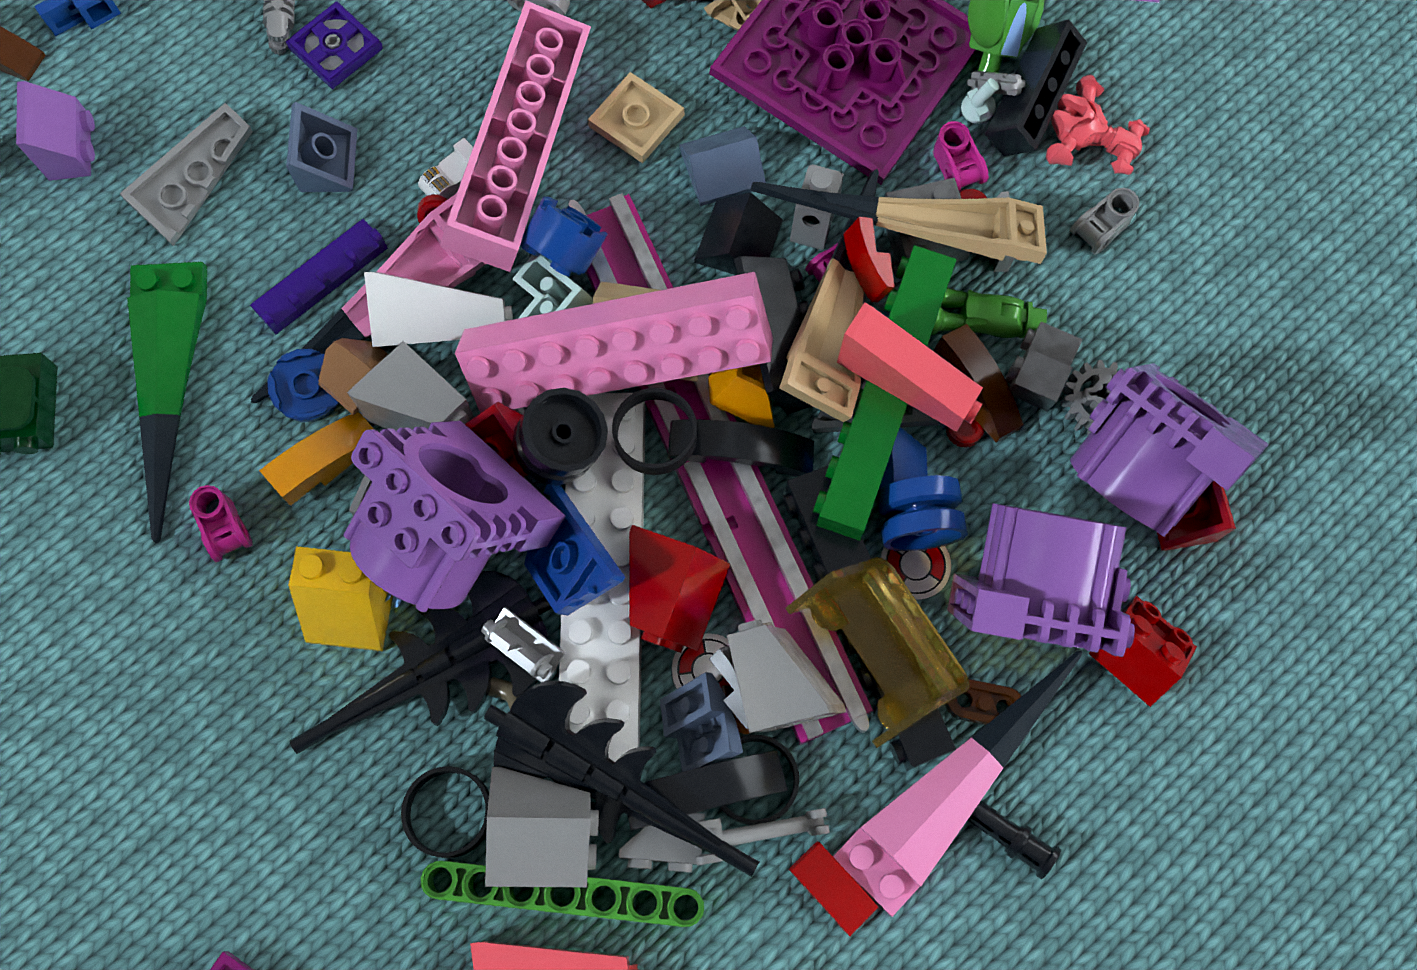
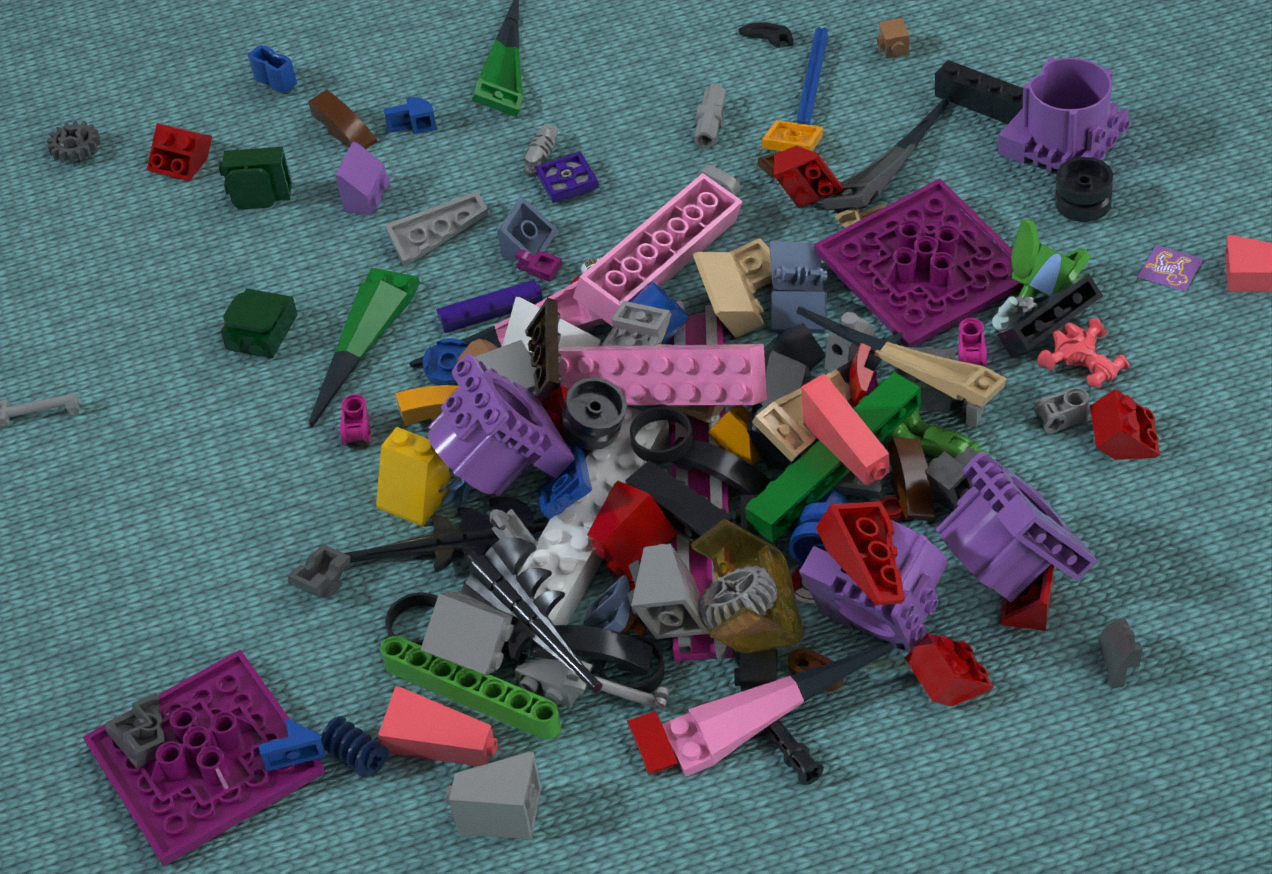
camera: 30 degrees right, 25 degrees down
none -> dark grey cylinder [288,544,350,598]
none -> magenta plate [515,249,562,282]
none -> dark brown wing [525,297,561,400]
none -> light grey slope [601,301,671,346]
none -> black brick [625,460,733,556]
none -> tan slope [693,252,764,339]
none -> light grey gear [697,565,778,633]
none -> sand blue hinge [769,241,827,292]
none -> red wedge [816,501,905,606]
none -> red slope [1090,389,1160,460]
none -> dark grey slope [1098,618,1143,688]

